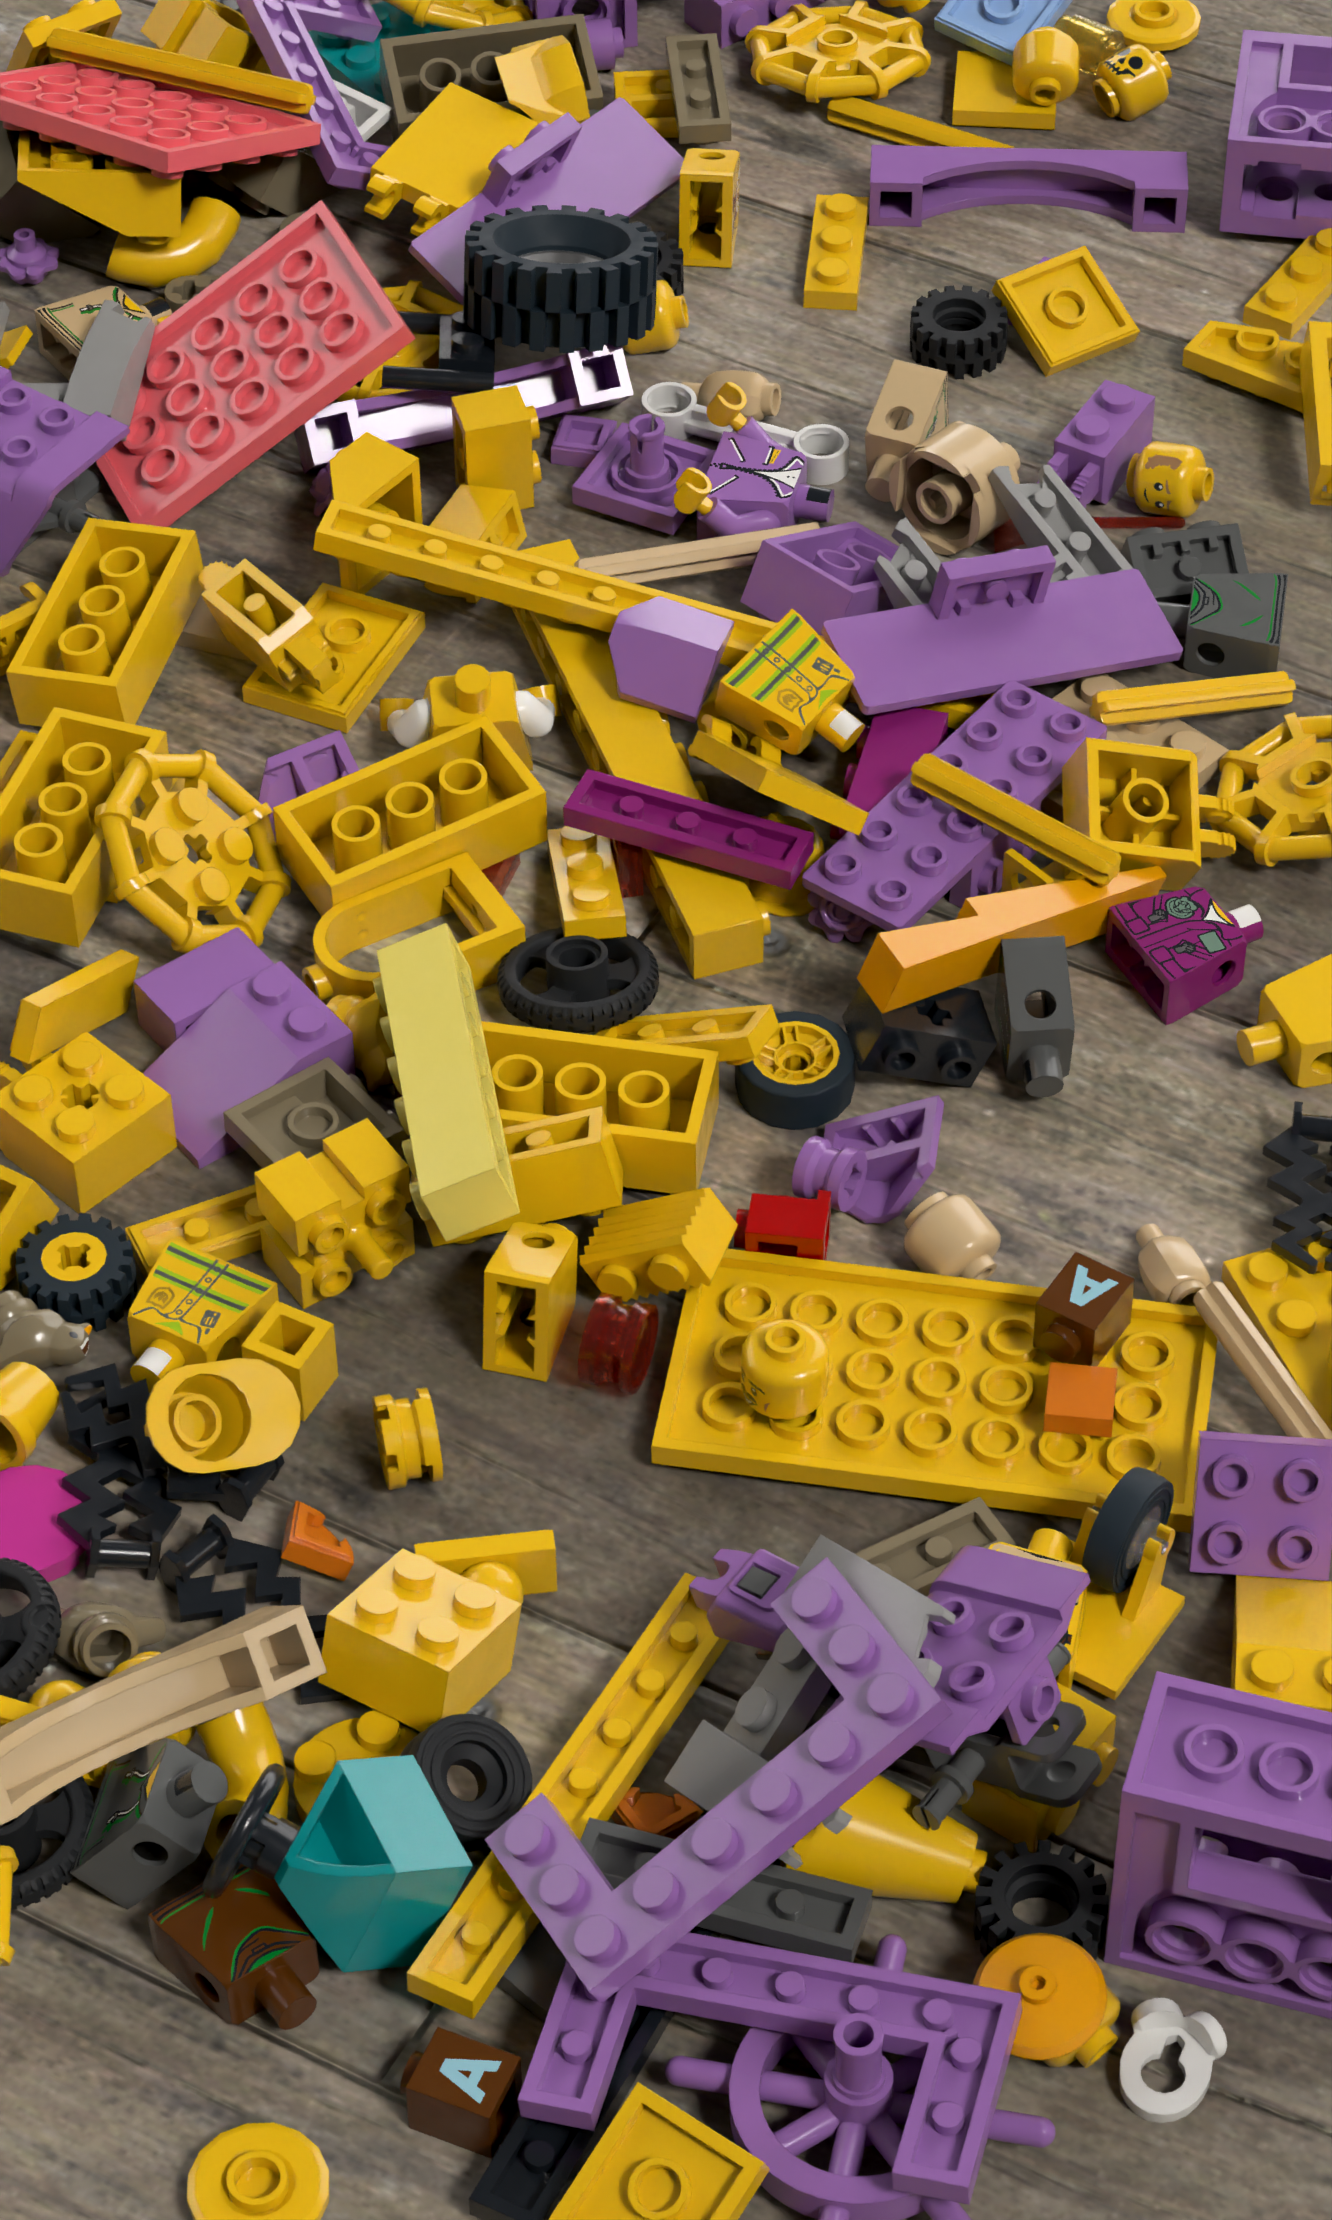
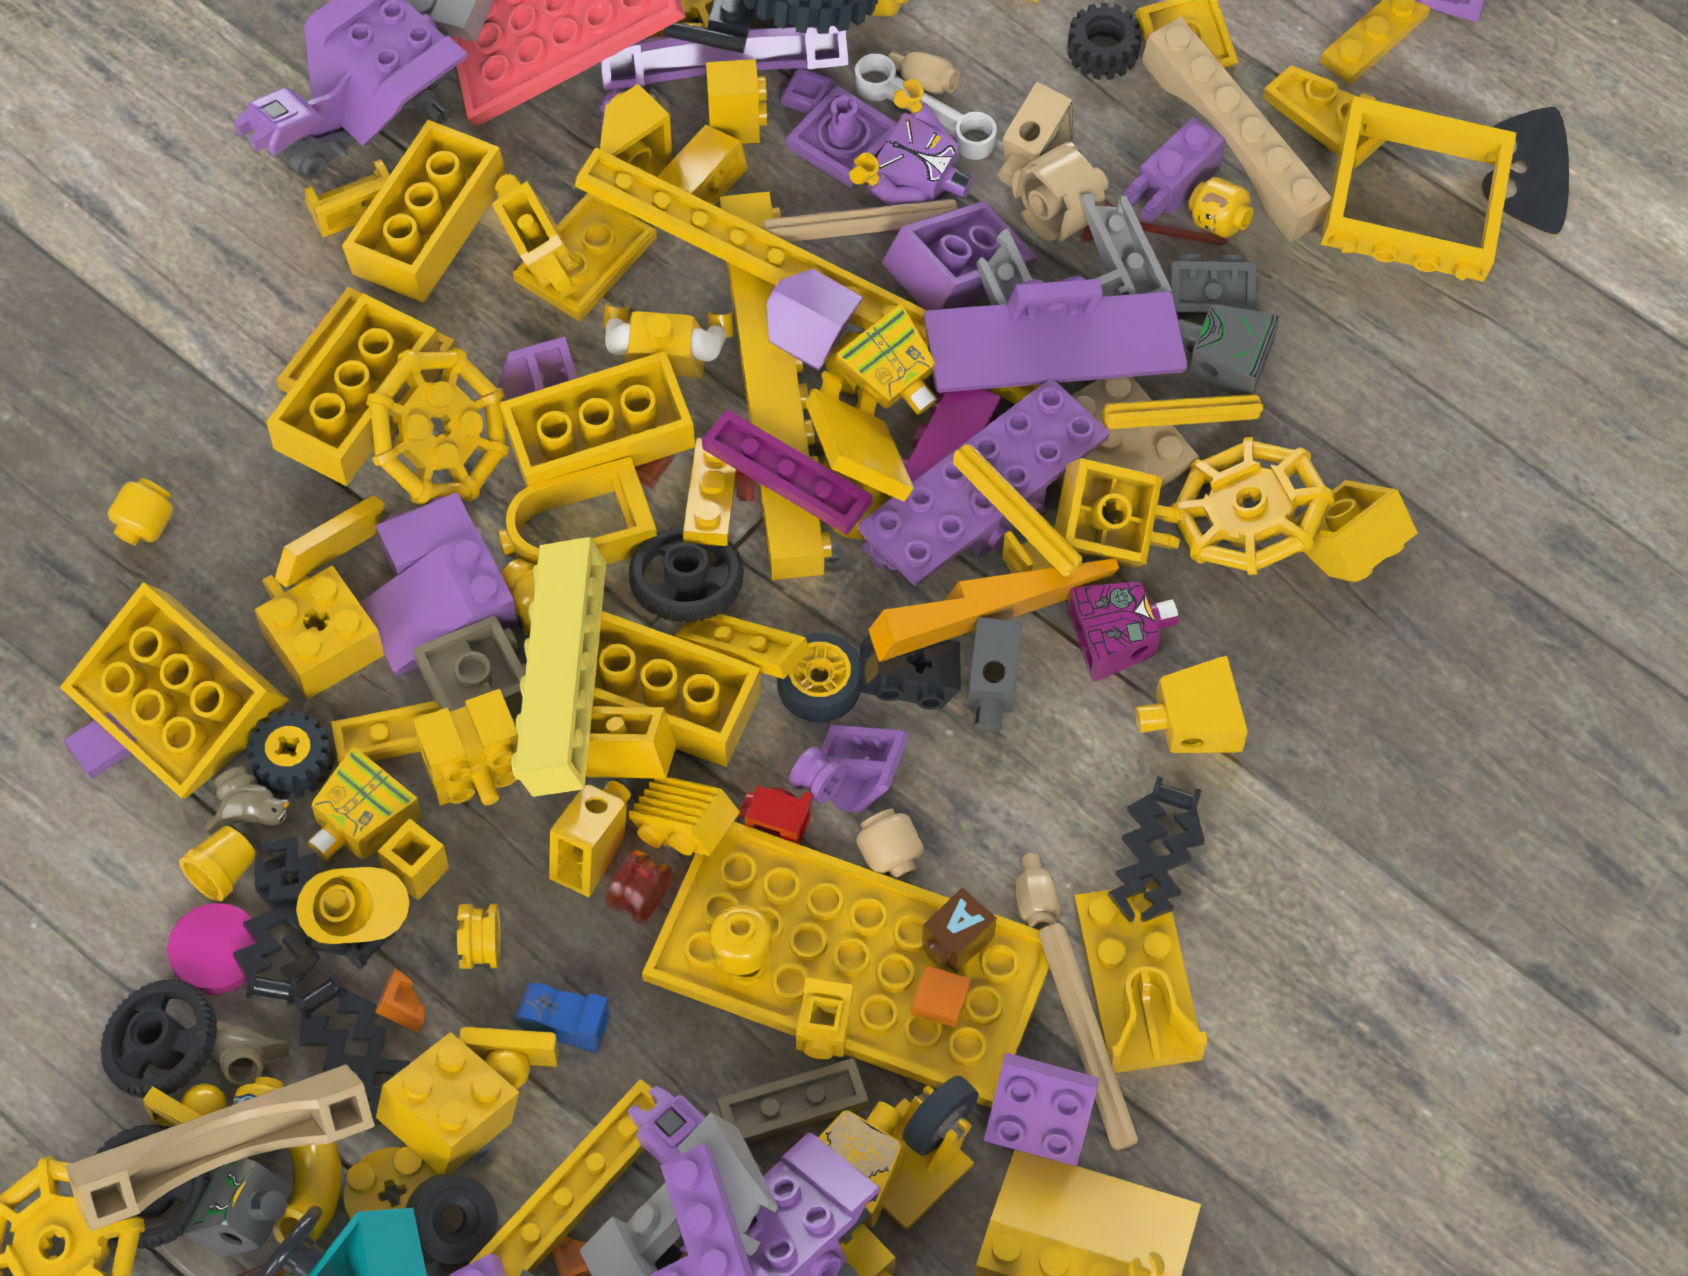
camera: 10 degrees right, 15 degrees up
none -> blue leg [514,983,610,1054]
none -> yellow window [796,977,853,1059]
none -> tan arch [1141,16,1333,243]

